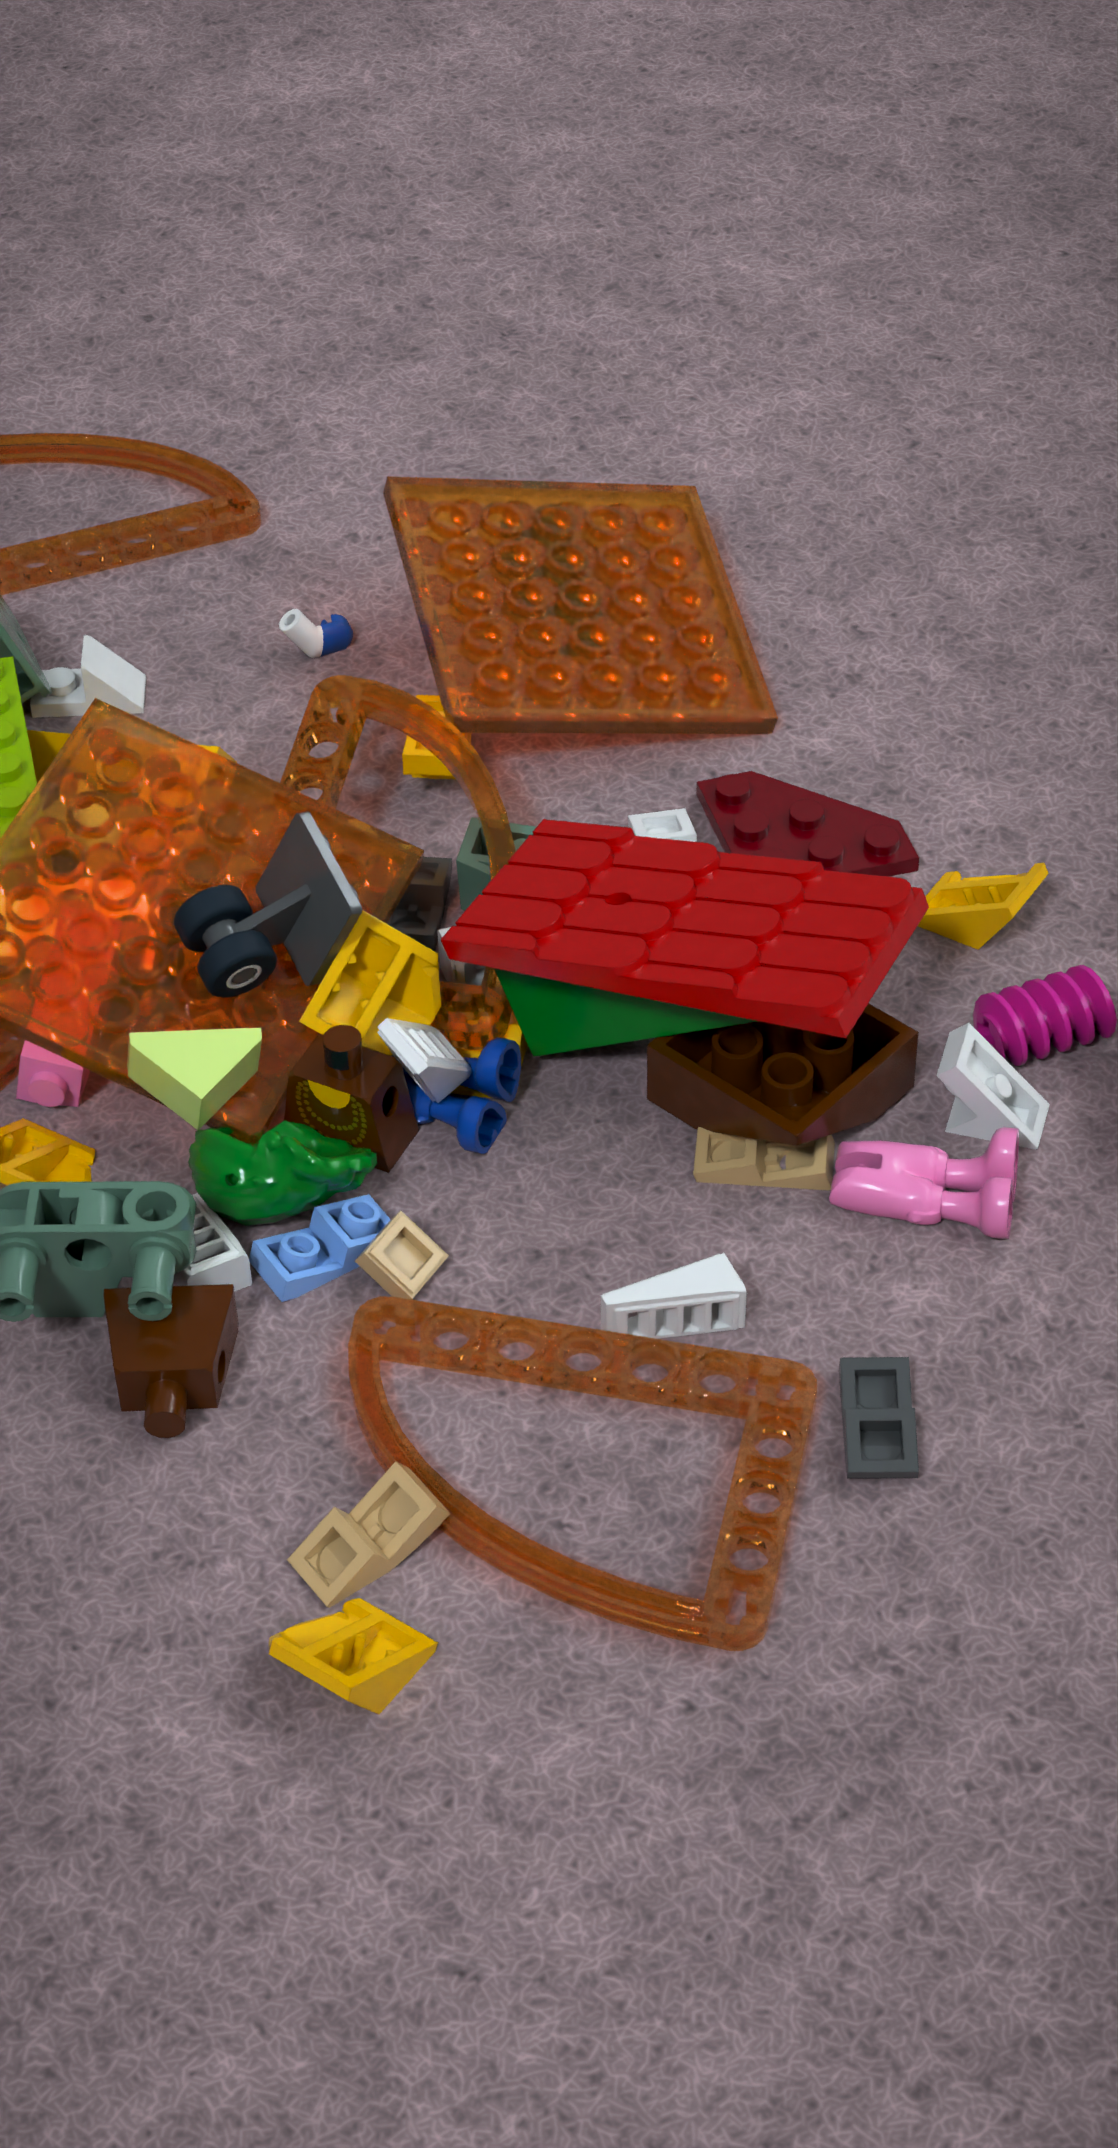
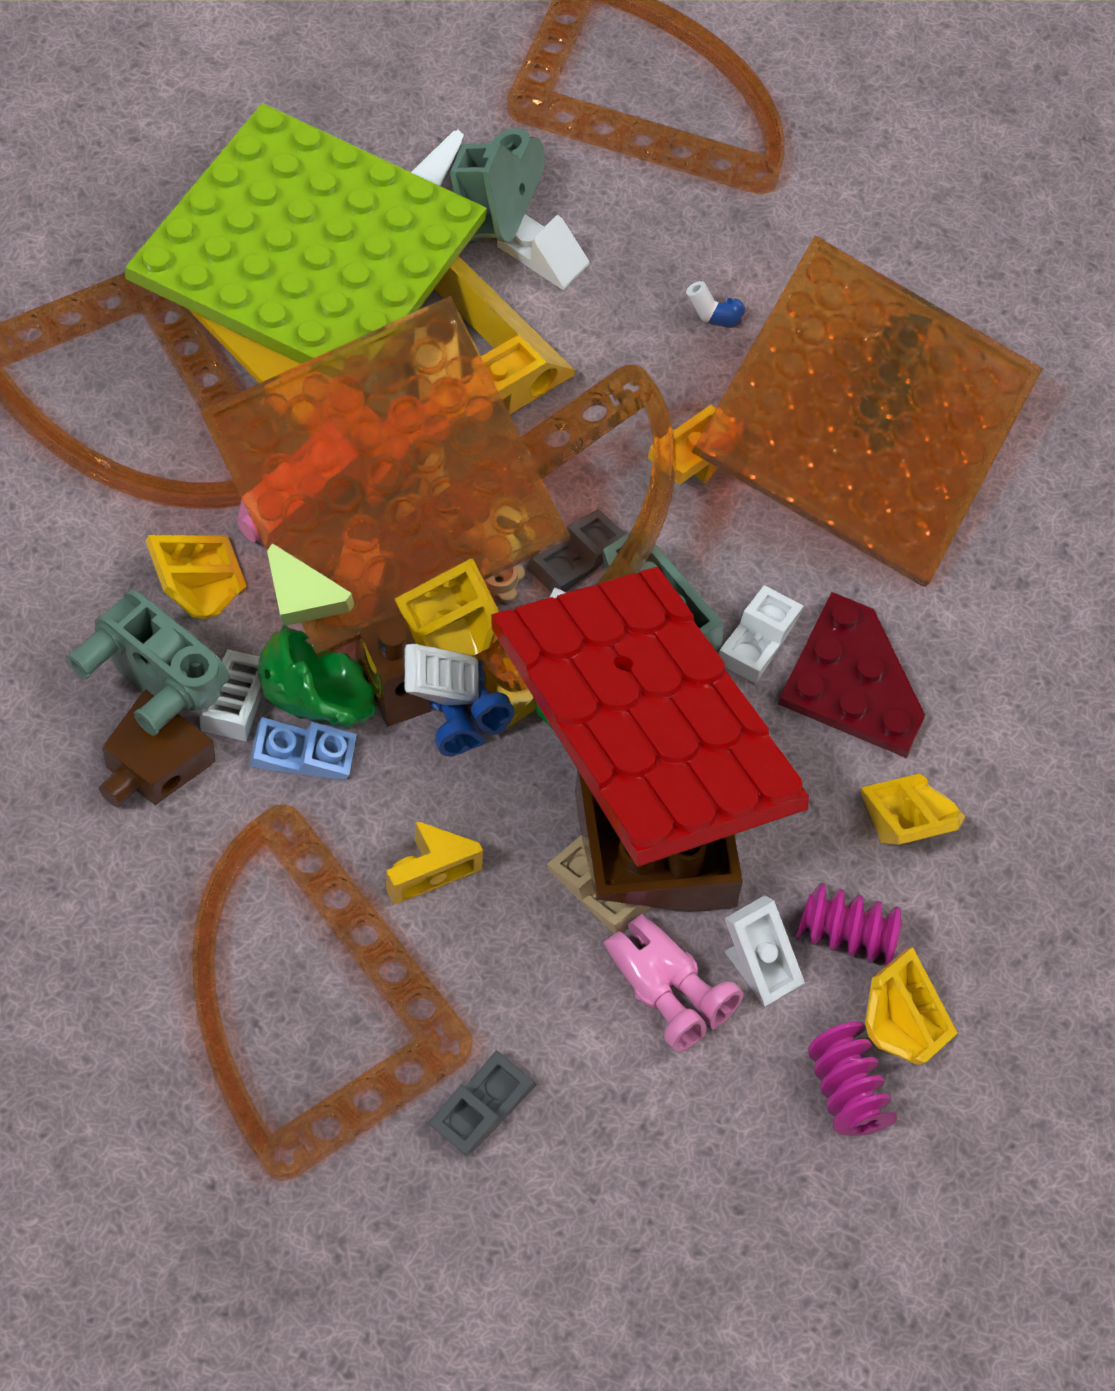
camera: 35 degrees right, 15 degrees up
dark grey plate [174,812,362,998] -> none
yellow slope [269,1598,438,1714] -> none
tan slope [287,1461,451,1608] -> none
tan tile [355,1211,449,1304] -> none
white slope [601,1253,747,1344] -> none
none -> yellow slope [386,822,483,905]

